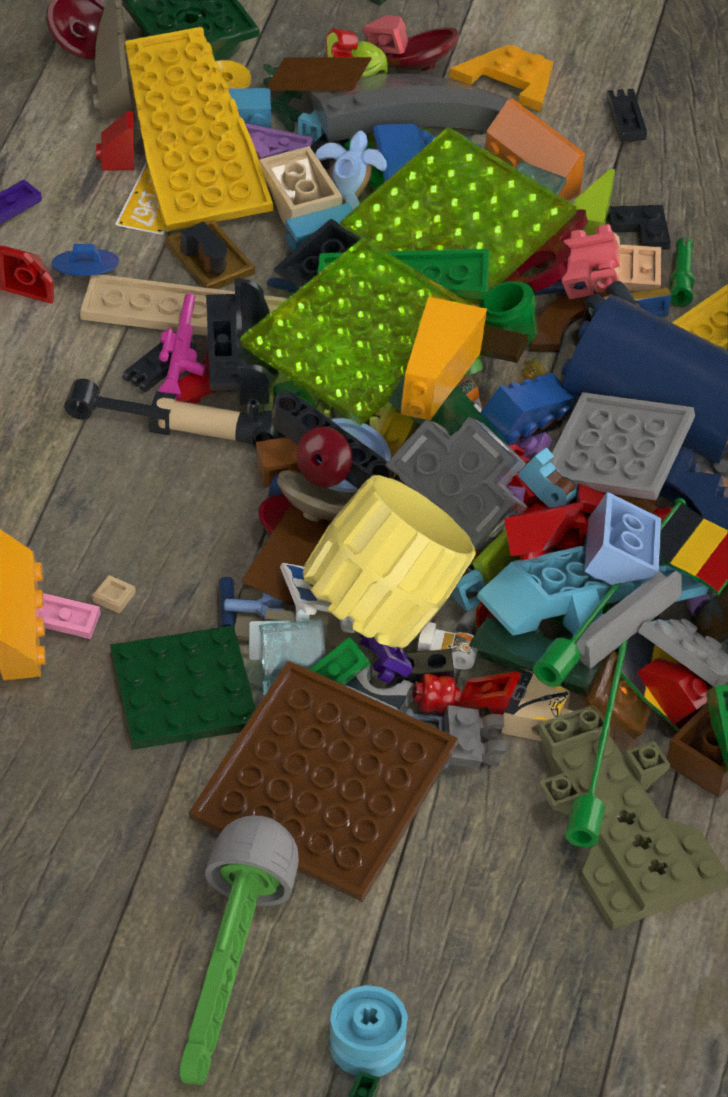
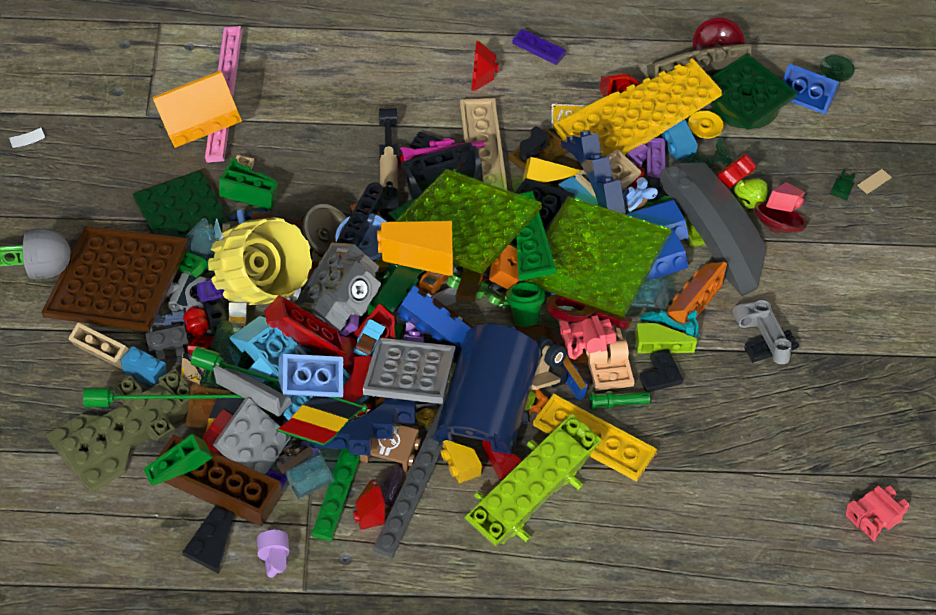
camera: 75 degrees right, 5 degrees up
blue shield [52,244,119,276] -> none
reddish brown sticker [266,57,372,91] -> none
dark red dish [296,427,352,488] -> none
light orange wing [449,45,554,112] -> none
none -> tan brick [68,323,130,370]
none -> dark azure brick [121,346,167,388]
none -> green wedge [219,157,278,210]
none -> yellow slope [522,157,582,184]
none -> dark blue arch [561,130,626,227]
none -> teal piece [640,310,700,338]
none -> light grey piece [732,300,791,364]

